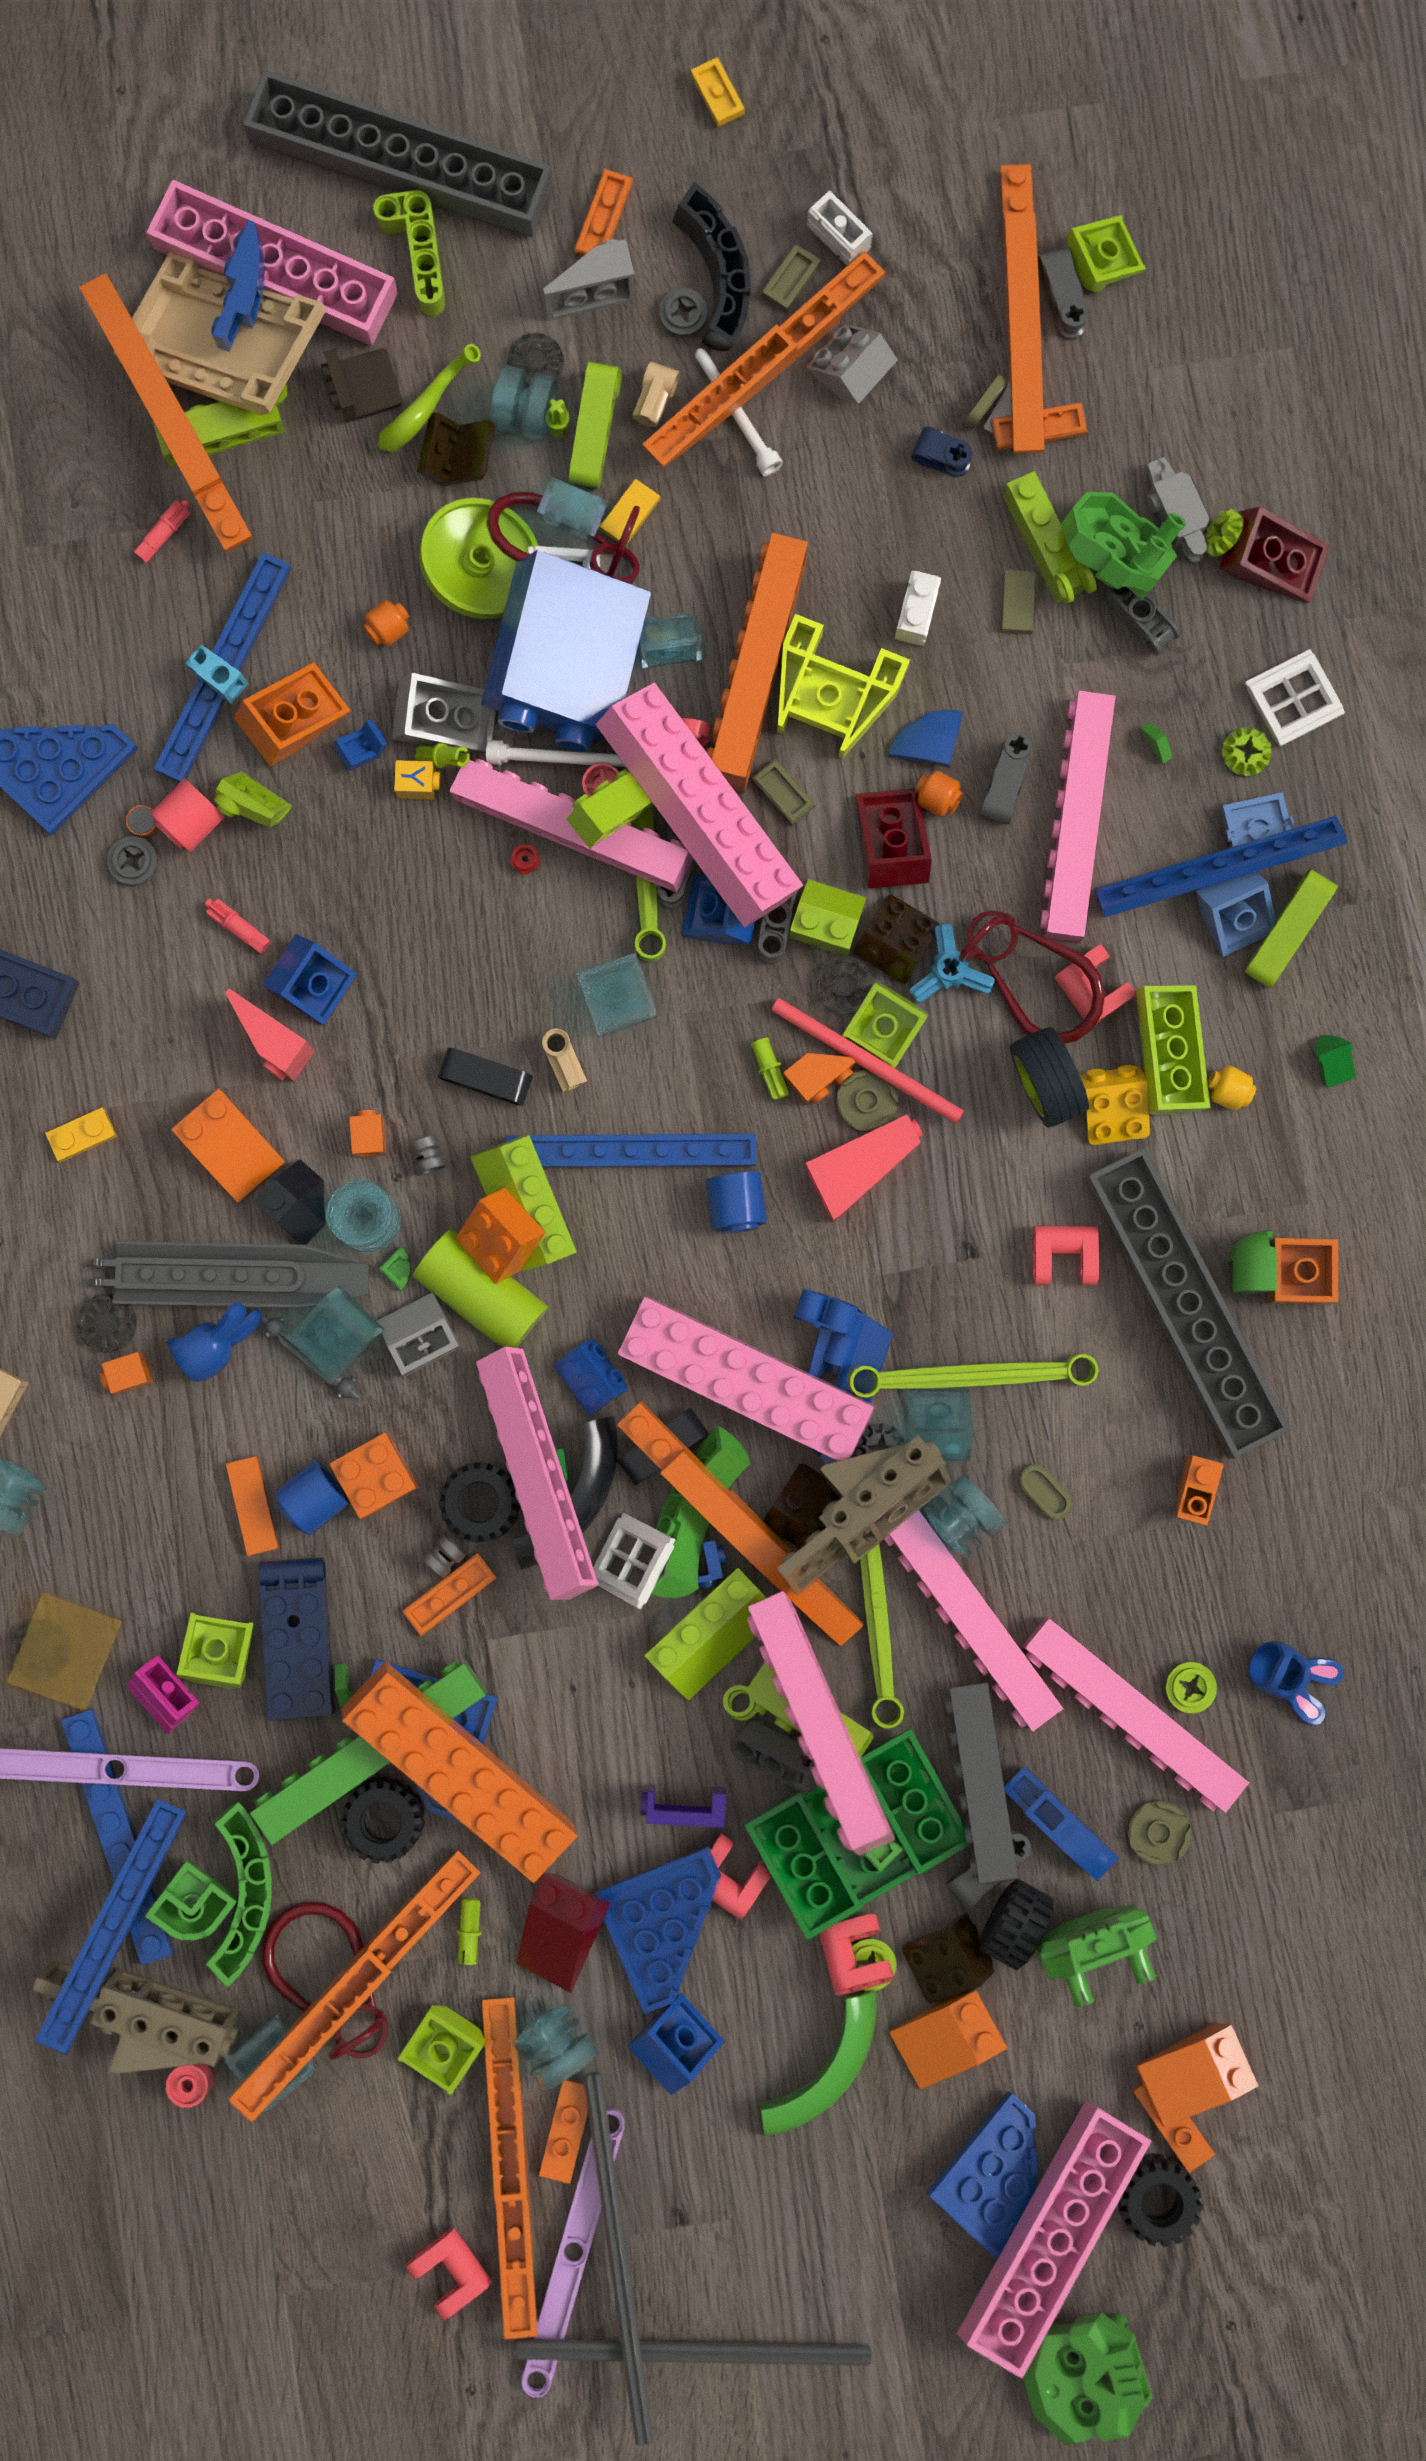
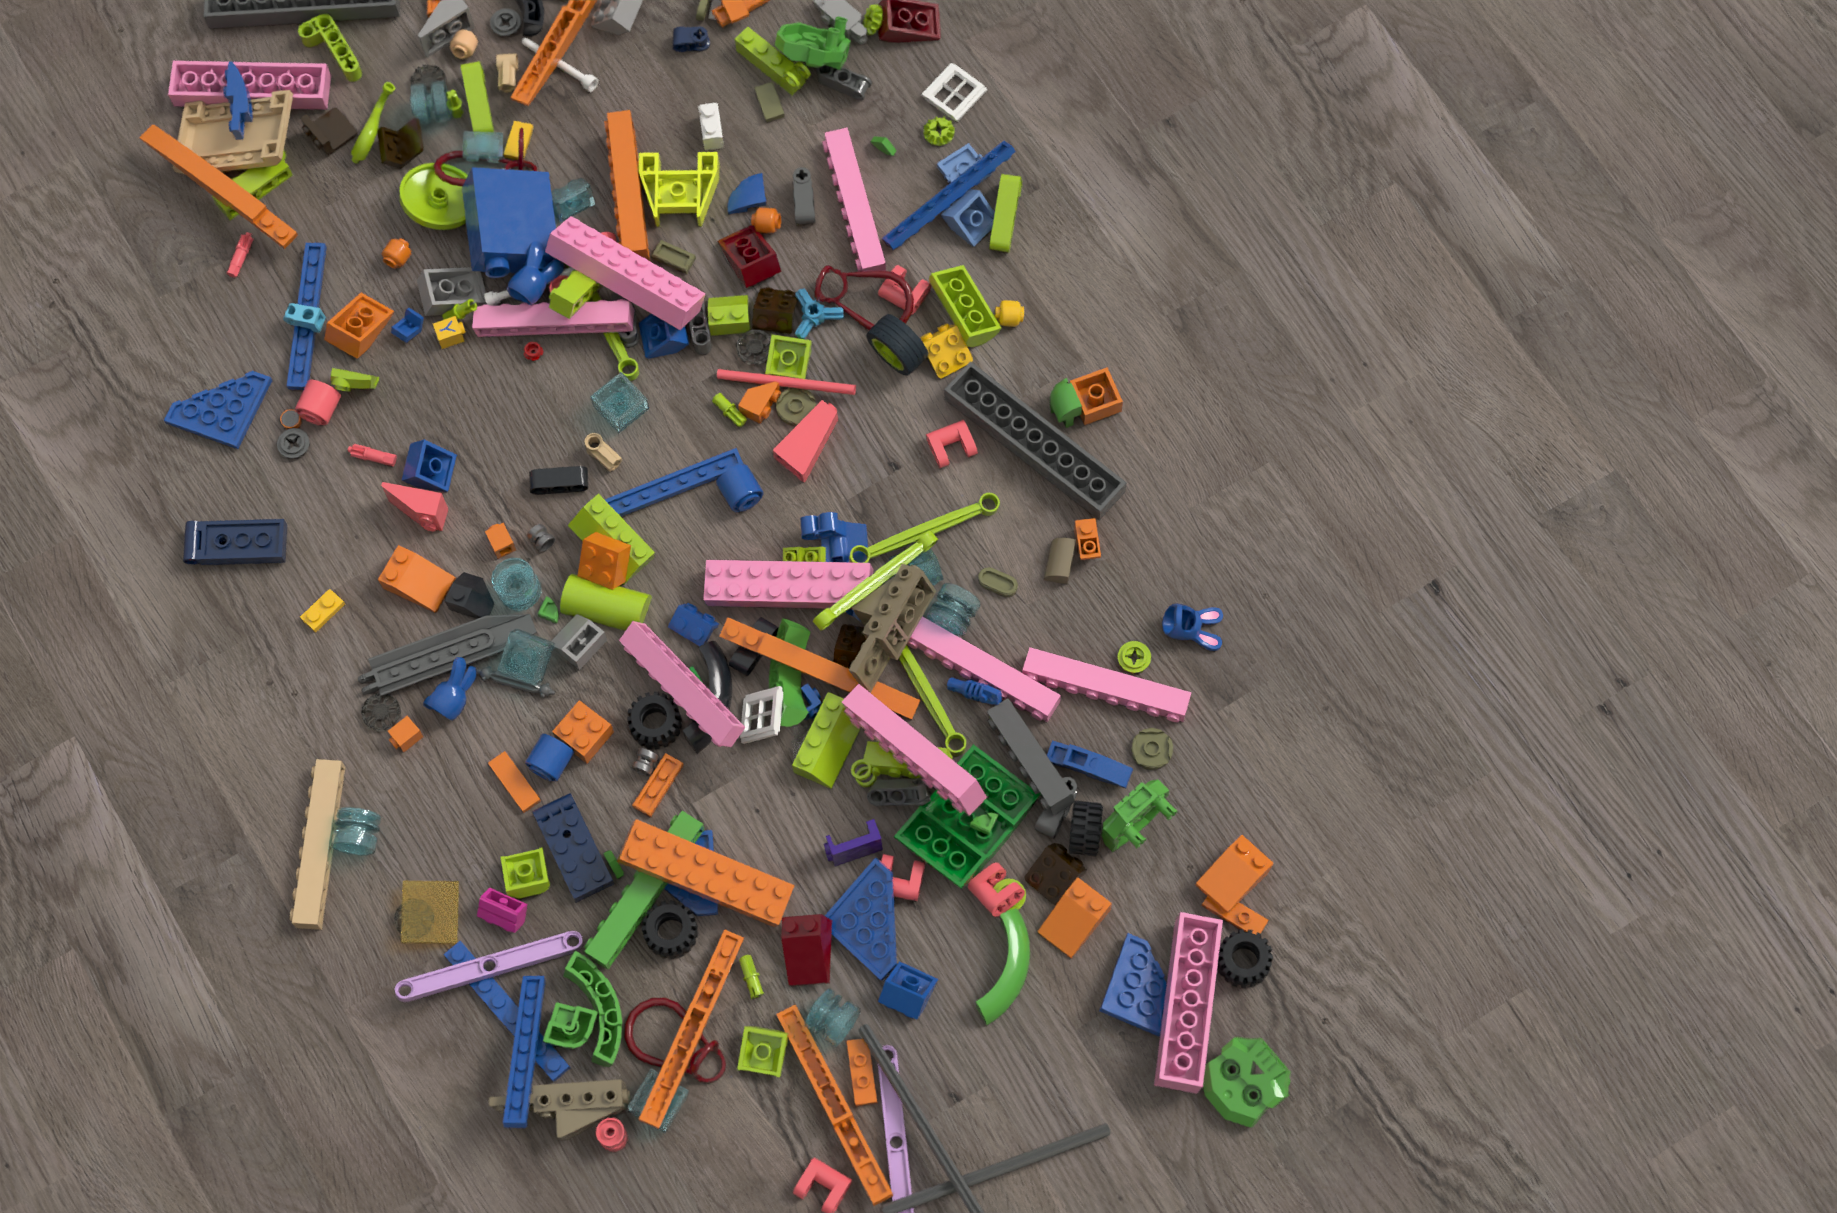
camera: 15 degrees left, 15 degrees down
green tile [1315,1035,1356,1088] -> none
none -> light nougat head [450,30,478,59]
none -> blue piece [507,241,564,305]
none -> lime slope [783,547,826,562]
none -> lime piece [812,530,939,631]
none -> blue hinge [947,677,1002,705]
none -> dark tan brick [1044,538,1076,585]

